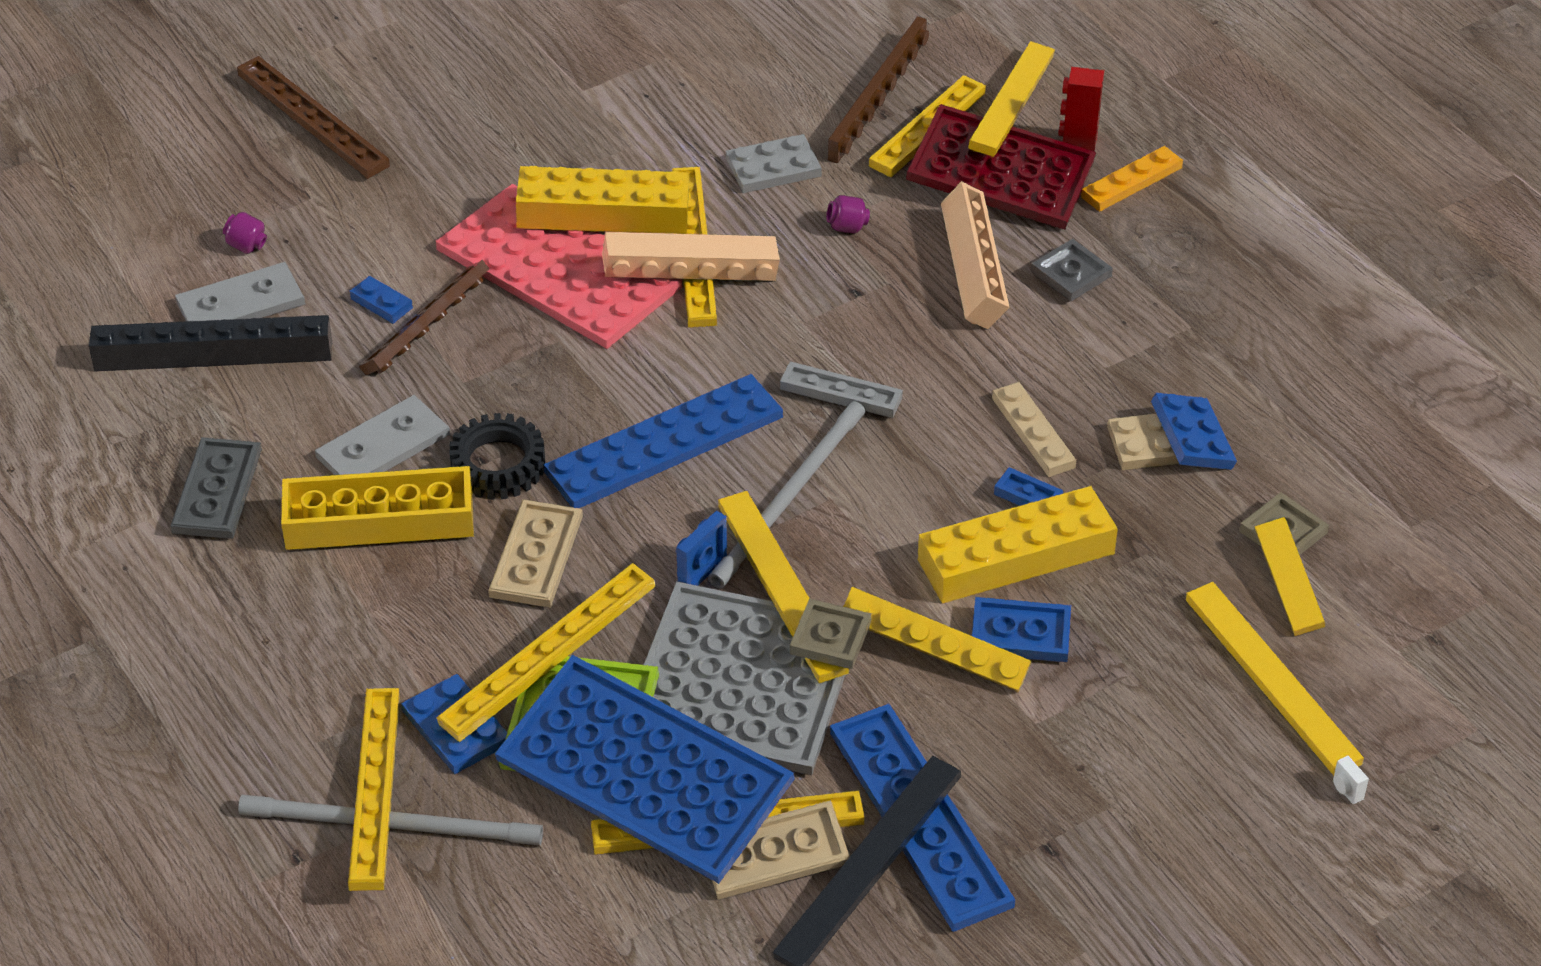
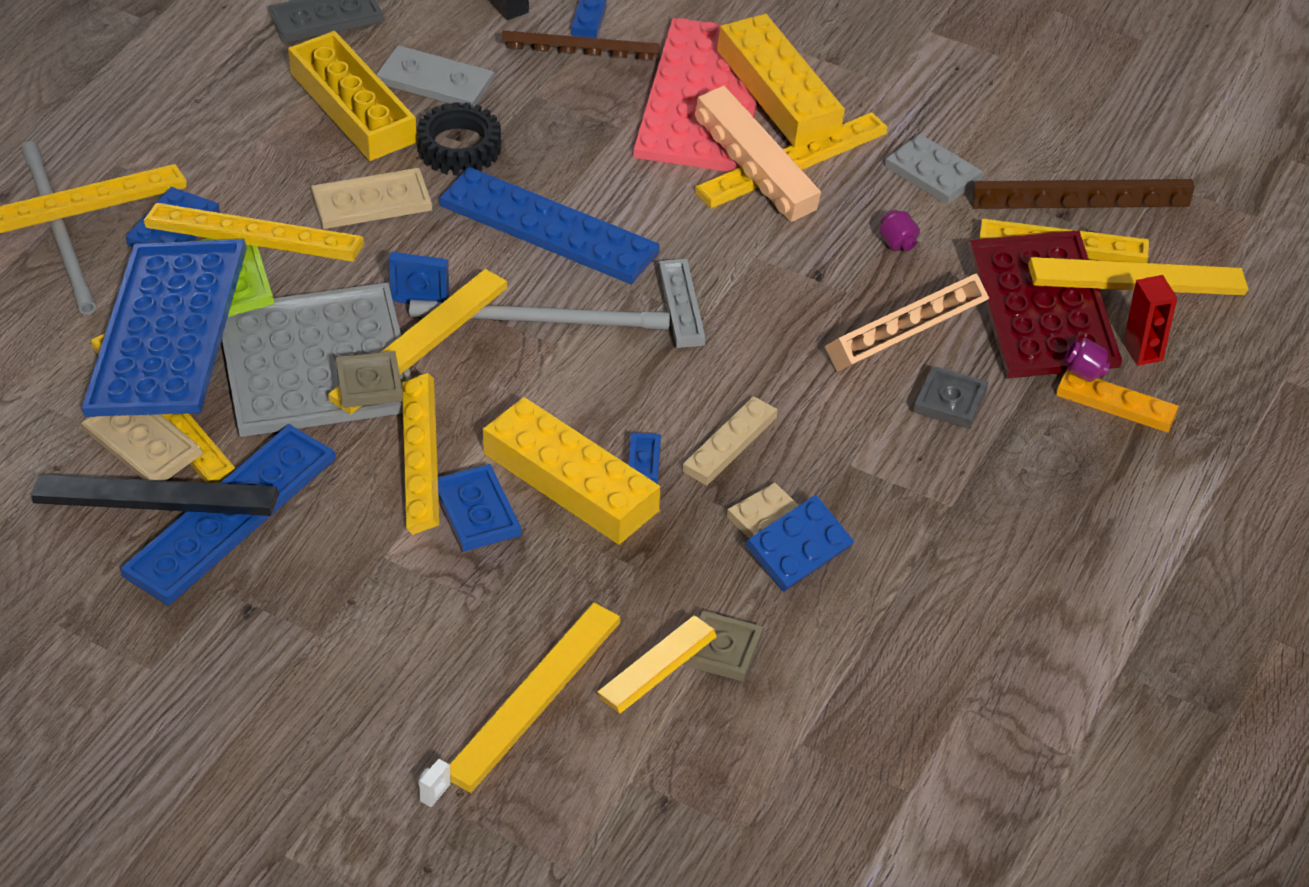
camera: 60 degrees right, 0 degrees up
none -> magenta head [1064,339,1111,382]

